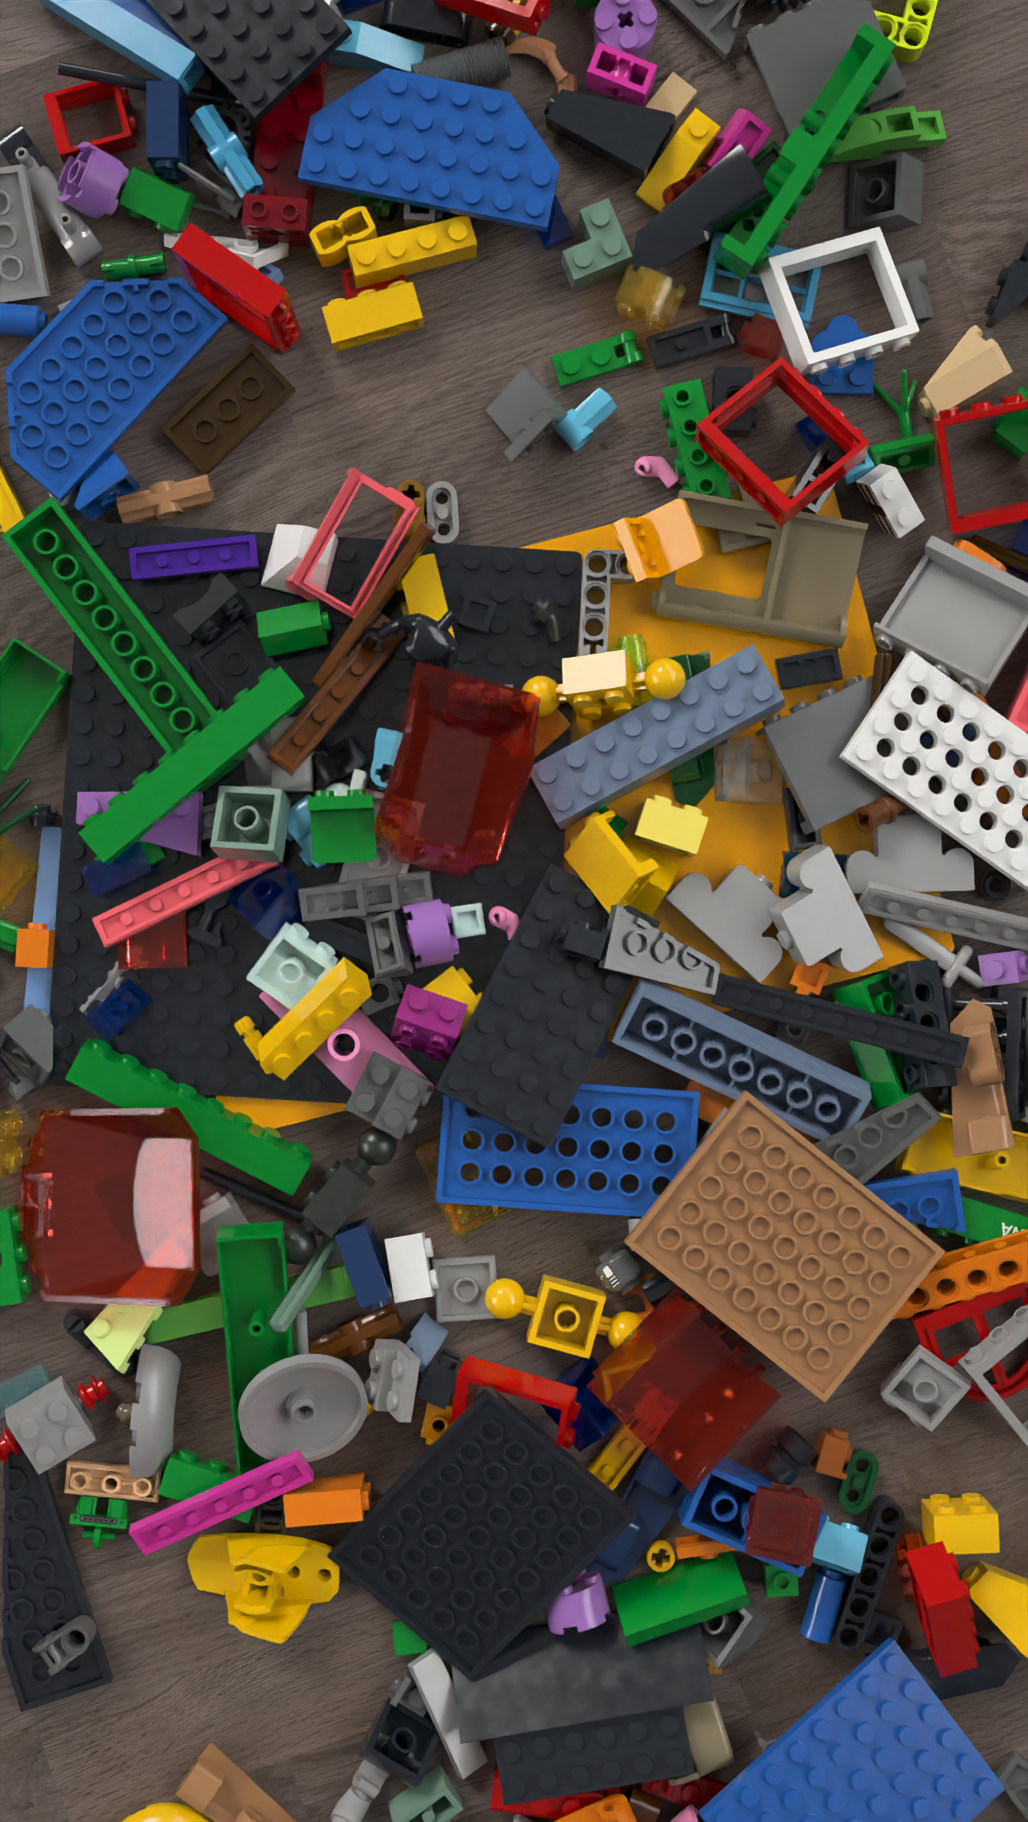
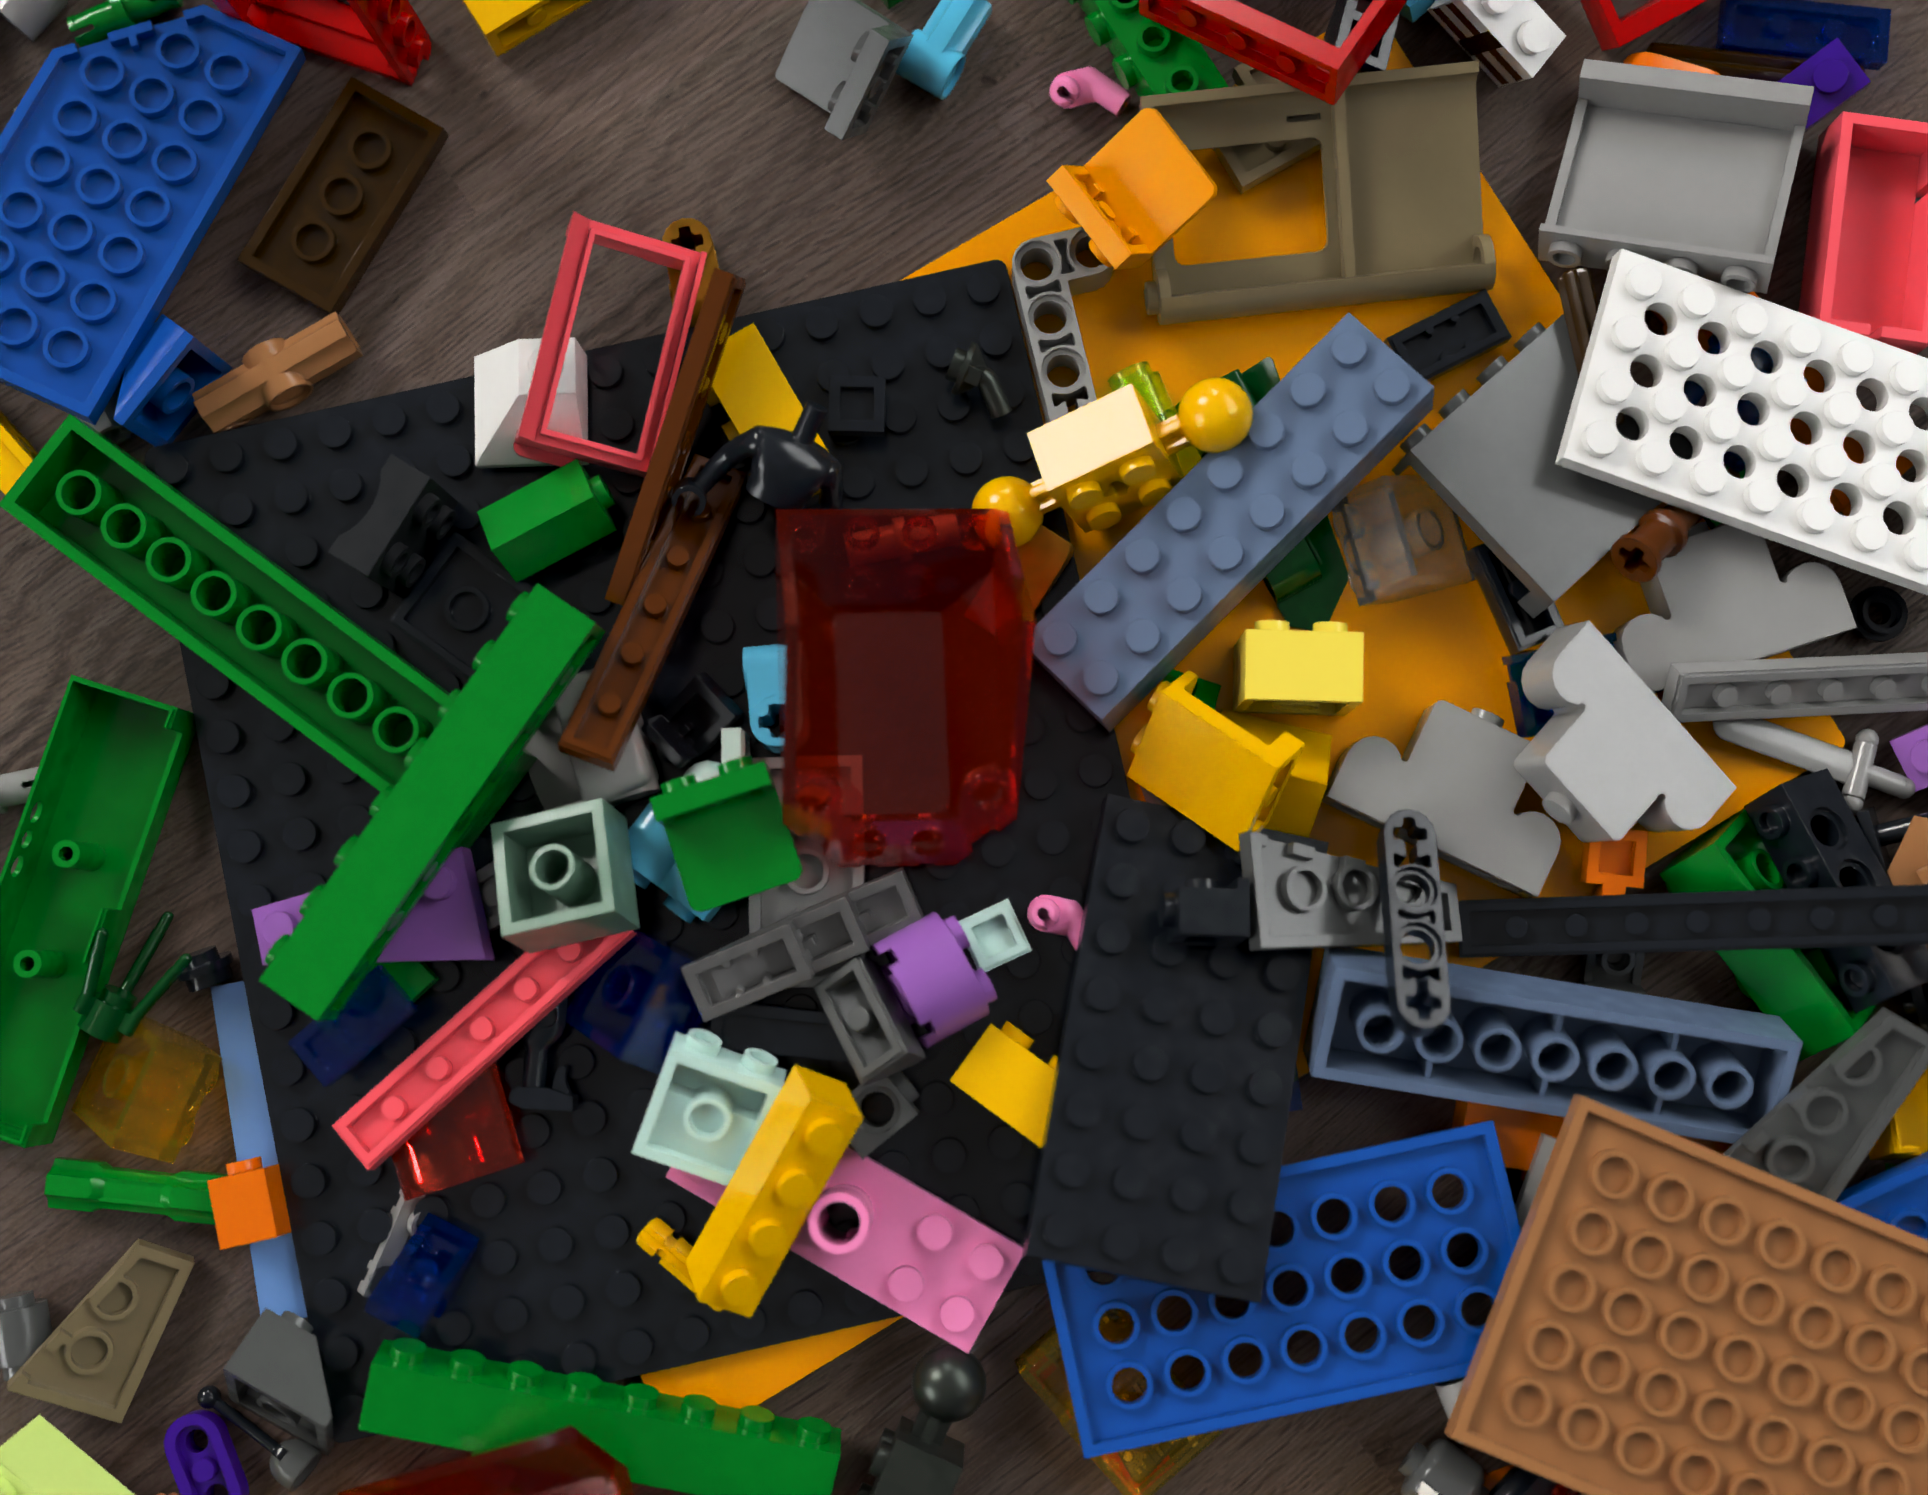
camera: 10 degrees left, 5 degrees down
dark purple plate [129,535,260,582] -> none
dark grey plate [344,1051,433,1140] -> none
magenta bracket [390,984,468,1061] -> none
light grey plate [426,481,459,544] -> none
none -> black beam [1377,809,1451,1037]

